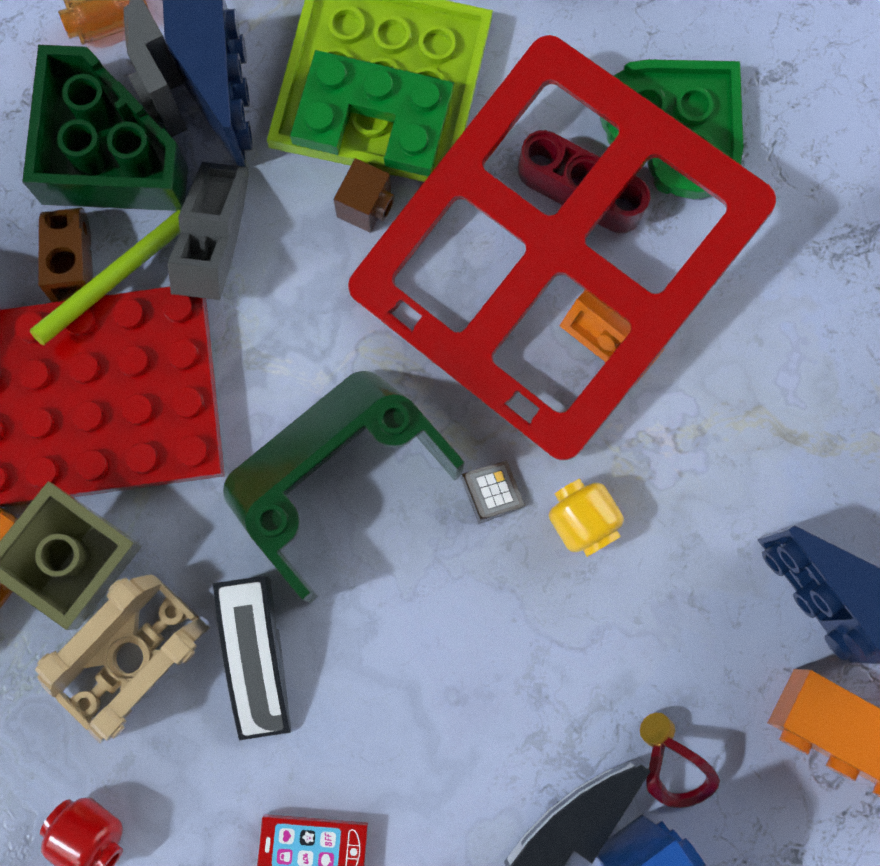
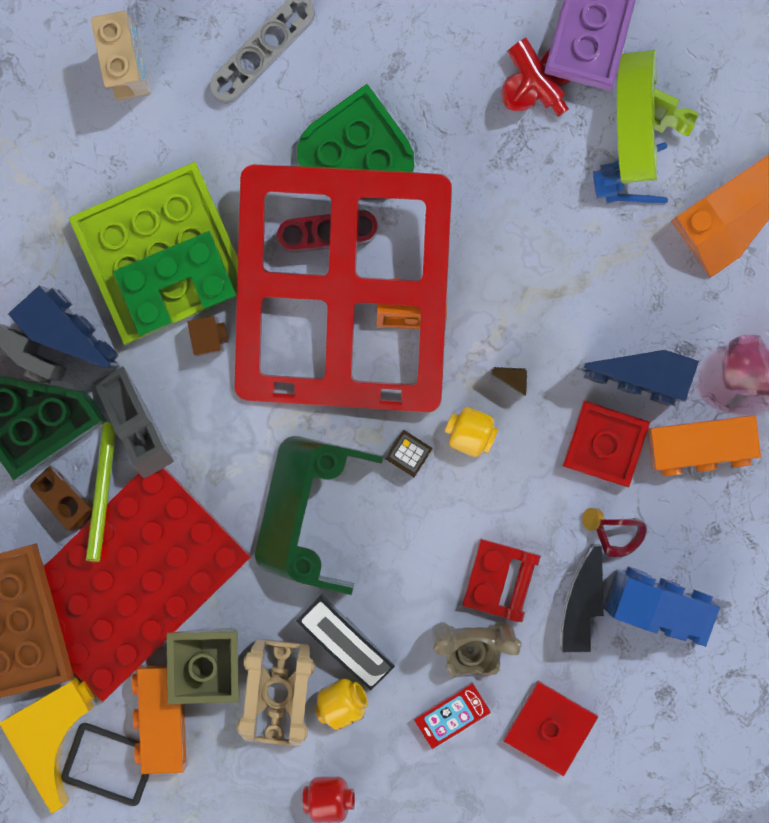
camera: 30 degrees left, 10 degrees up
none -> yellow head [314,679,368,730]
none -> dark tan hair [432,622,522,677]
none -> red plate [462,538,541,623]
none -> dark brown slope [491,367,527,396]
none -> red plate [562,400,650,488]

